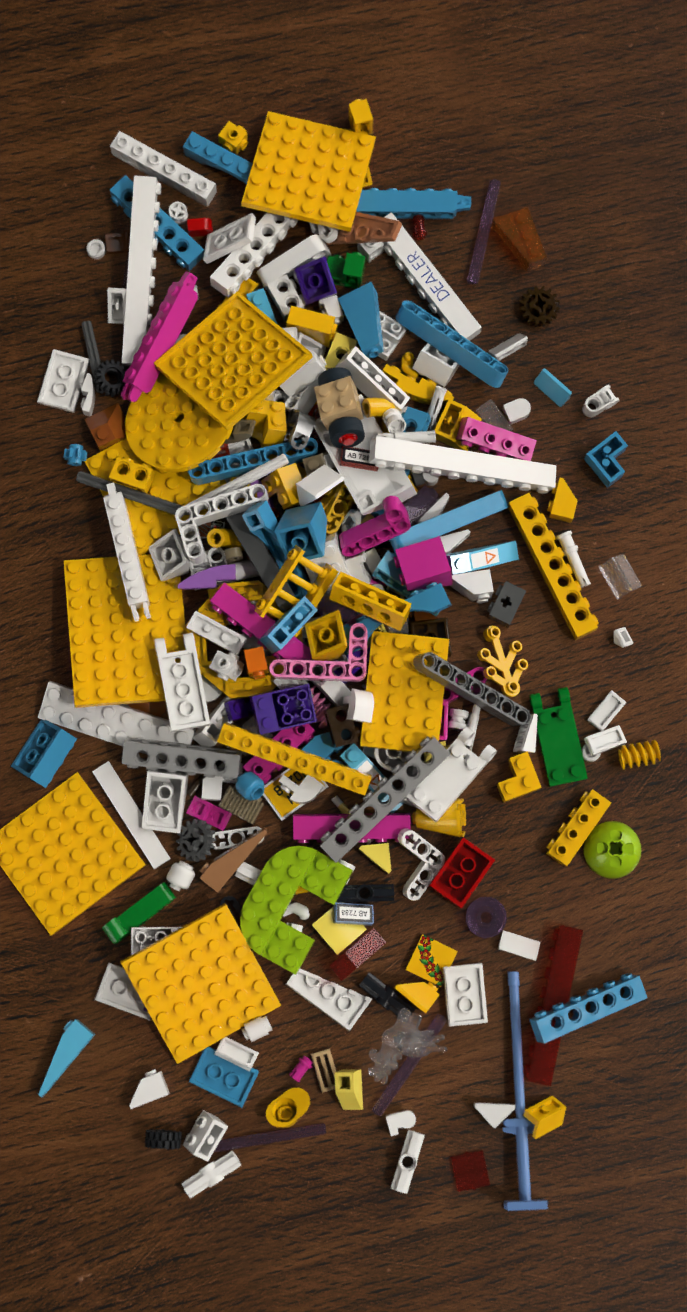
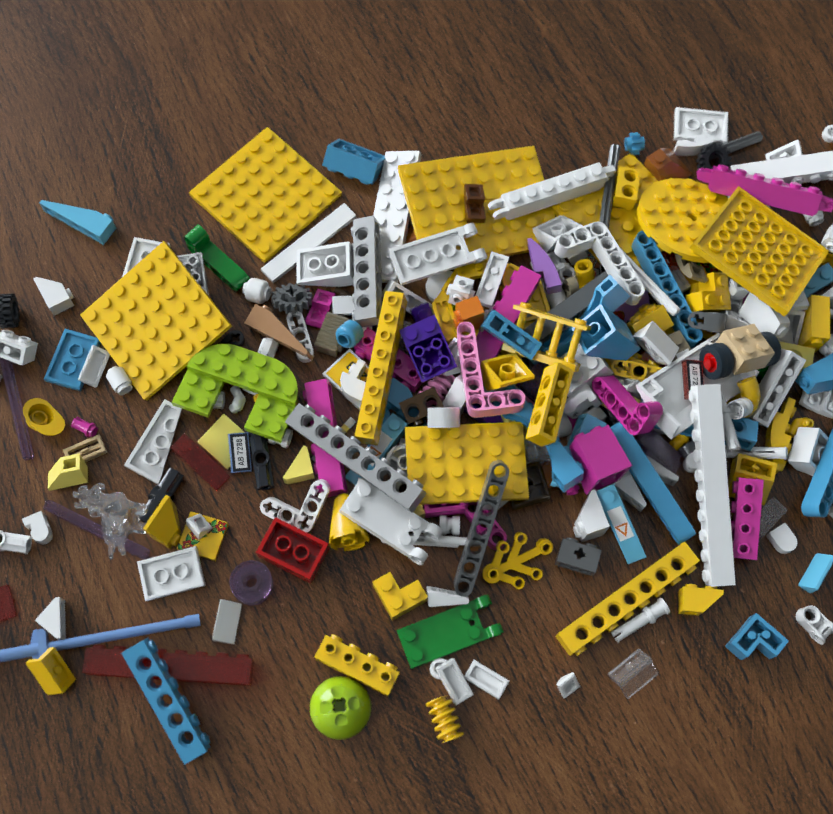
camera: 80 degrees right, 10 degrees down
none -> white slope [186,514,212,540]
none -> reddish brown slope [464,184,486,223]

